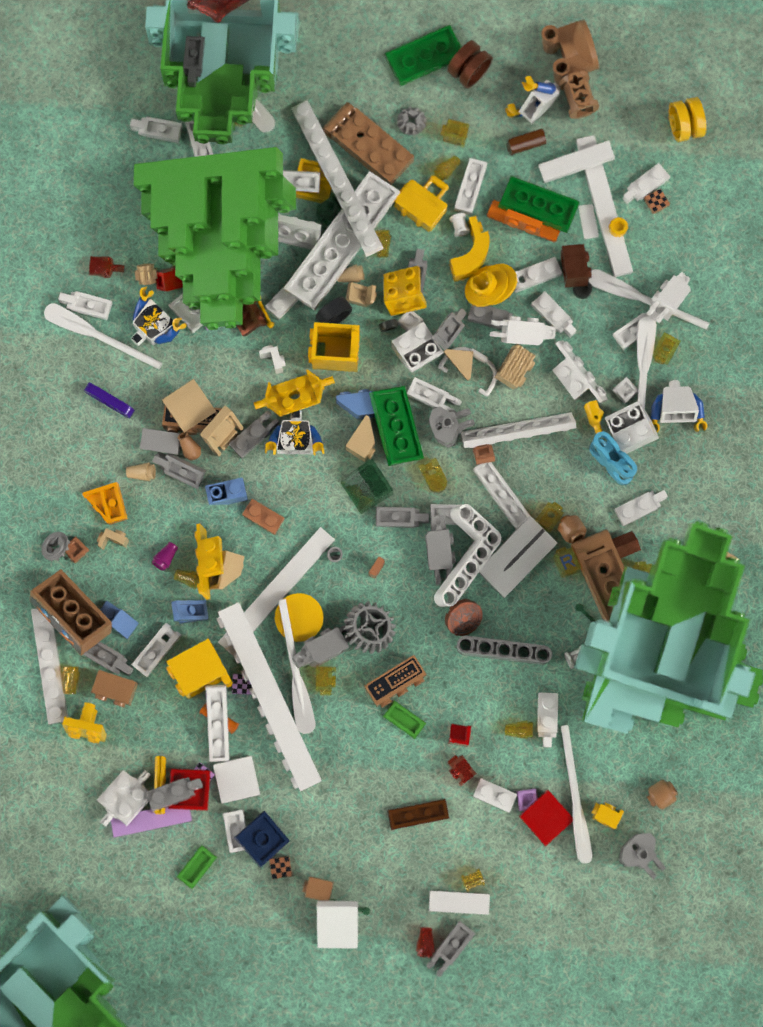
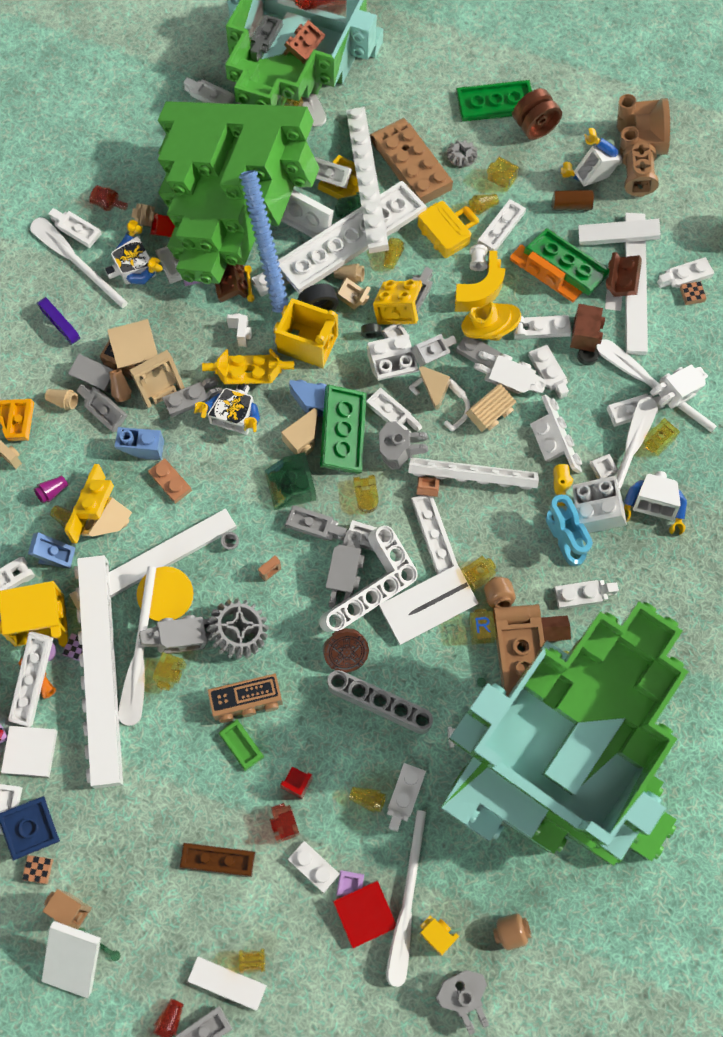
camera: 20 degrees right, 10 degrees down
yellow tile [609,217,628,237] -> none
none -> medium blue piece [239,170,289,313]
none -> copper bracket [283,20,326,64]
none -> copper bracket [606,252,642,297]

